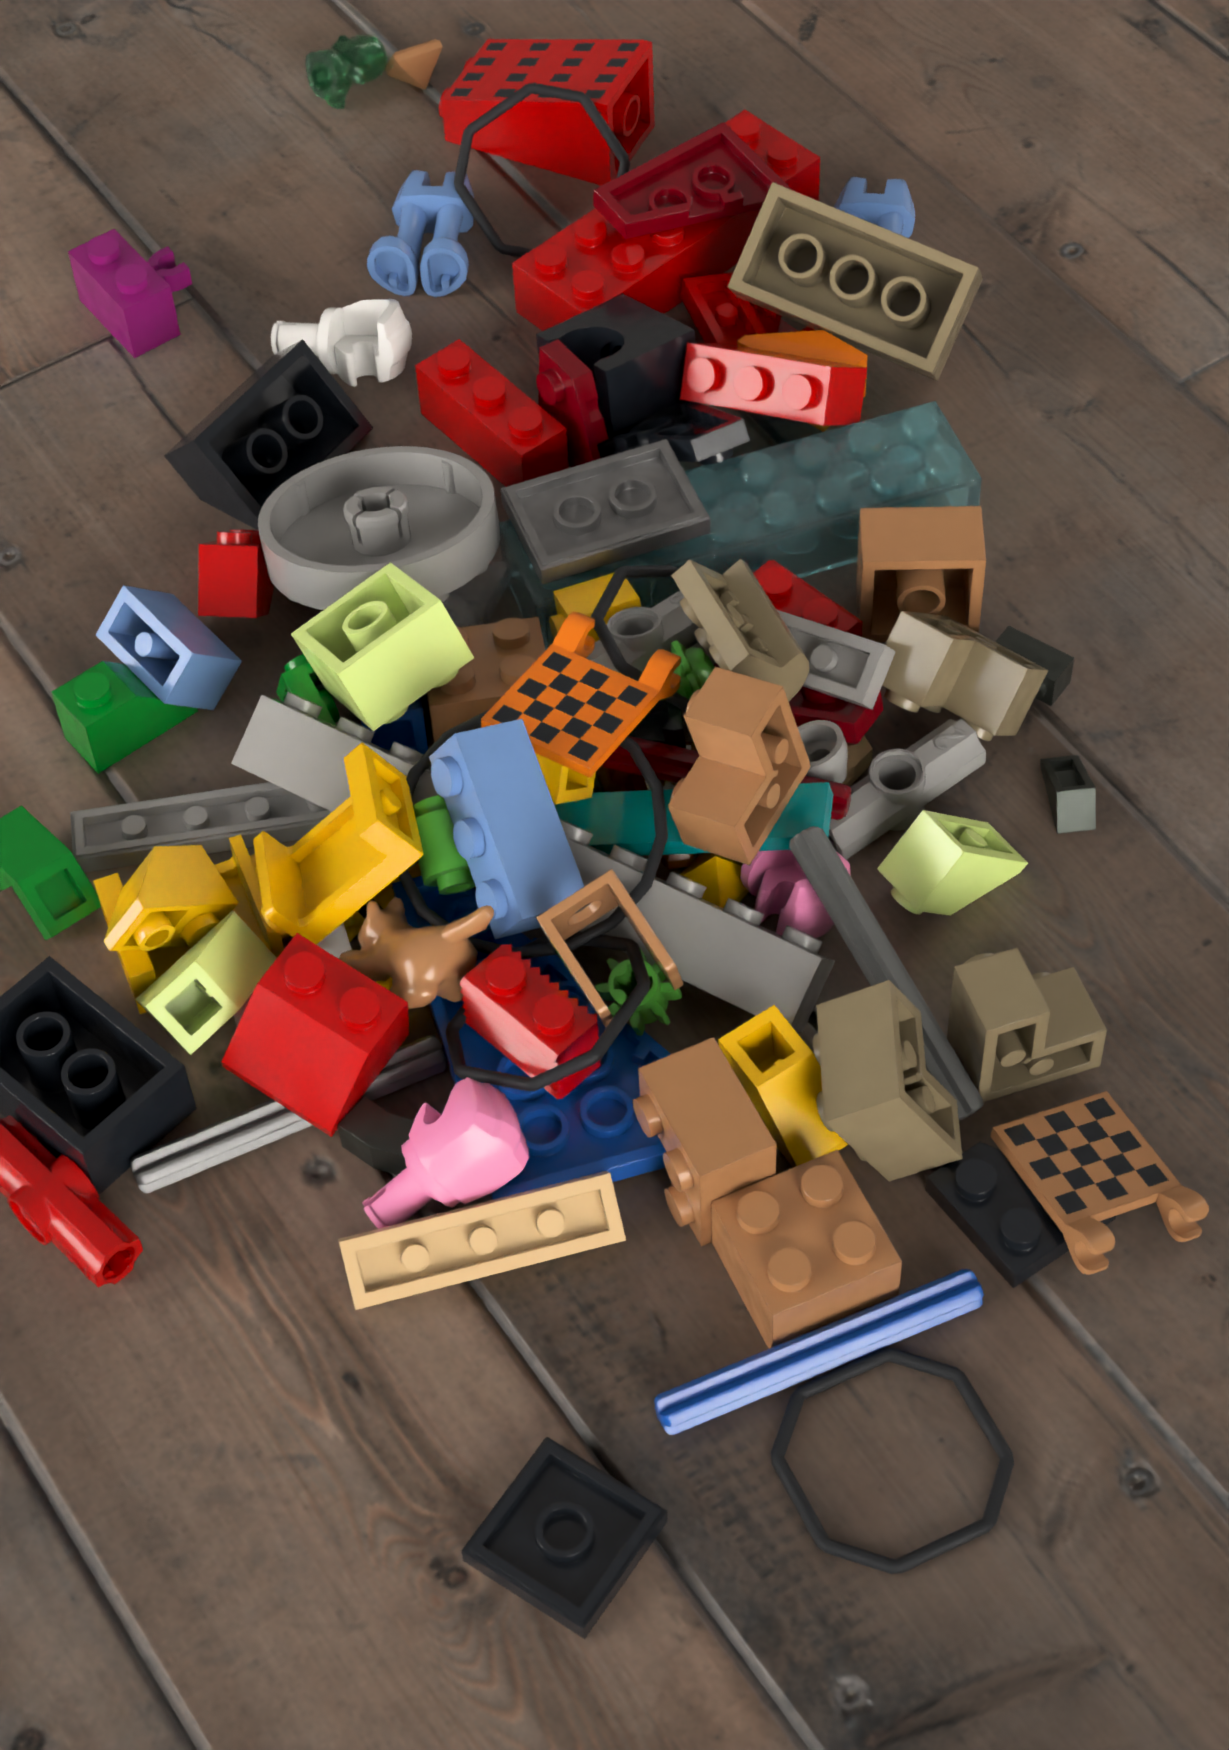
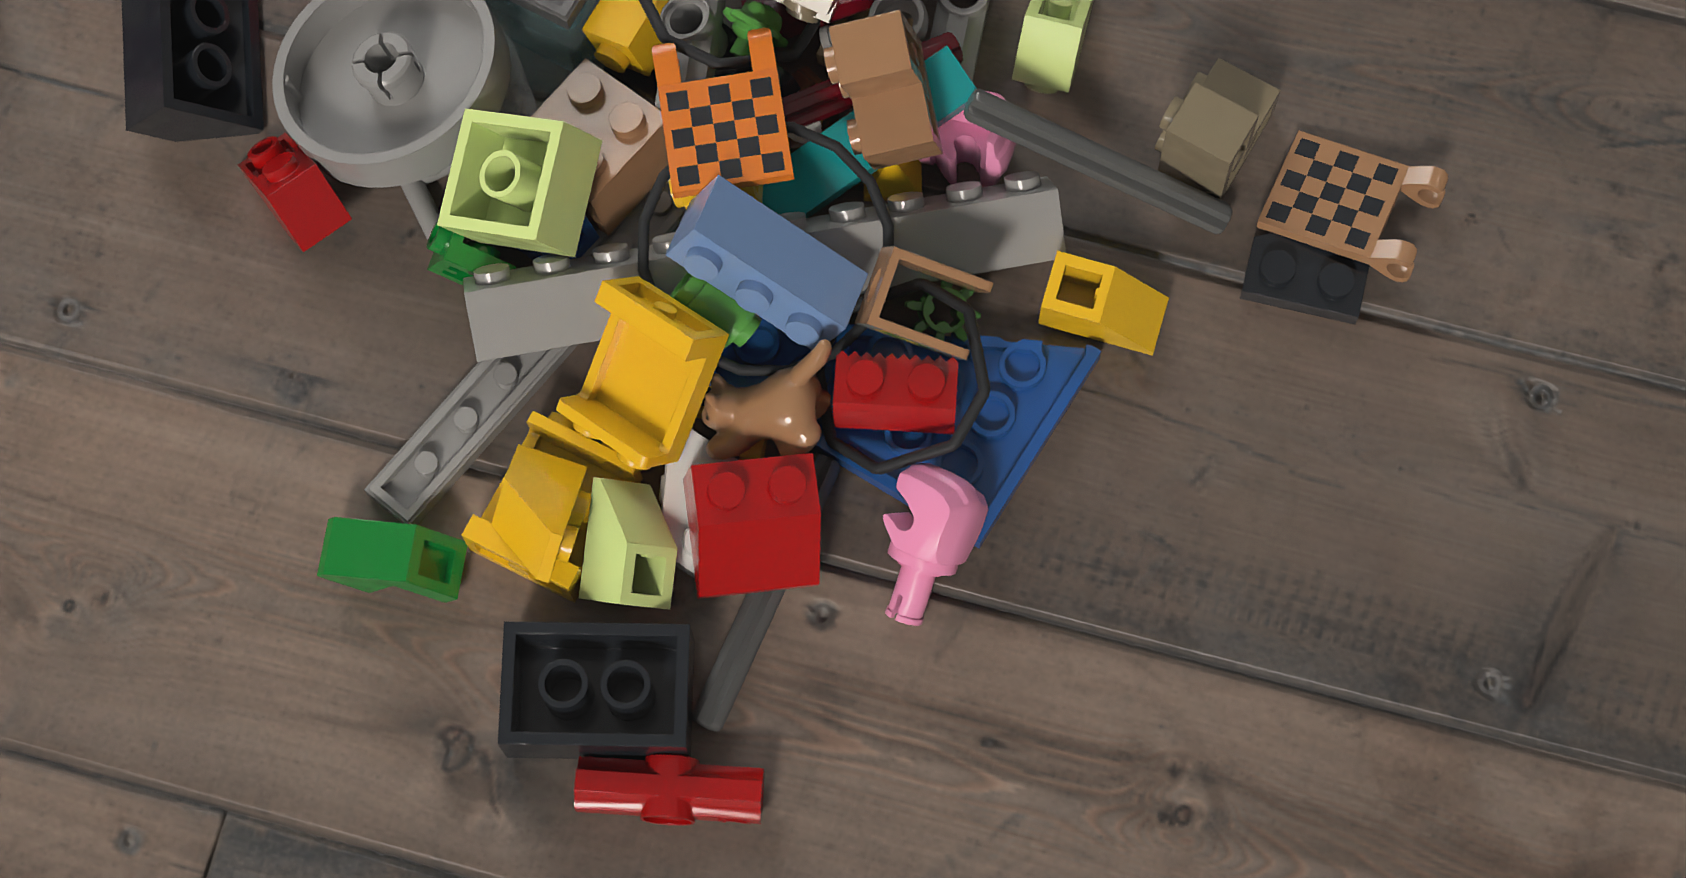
camera: 40 degrees left, 20 degrees up
green slope [51,661,198,774] -> none
medium blue brick [96,585,242,710] -> none
pearl dark grey piece [338,1096,414,1175] -> none
tan plate [338,1171,626,1310] -> none
black tile [461,1436,668,1639] -> none
medium nougat brick [633,1037,777,1247] -> none
axle [654,1269,984,1435] -> none
medium nougat brick [711,1149,902,1349] -> none
black piece [771,1348,1014,1574] -> none
dark tan brick [813,980,963,1182] -> none

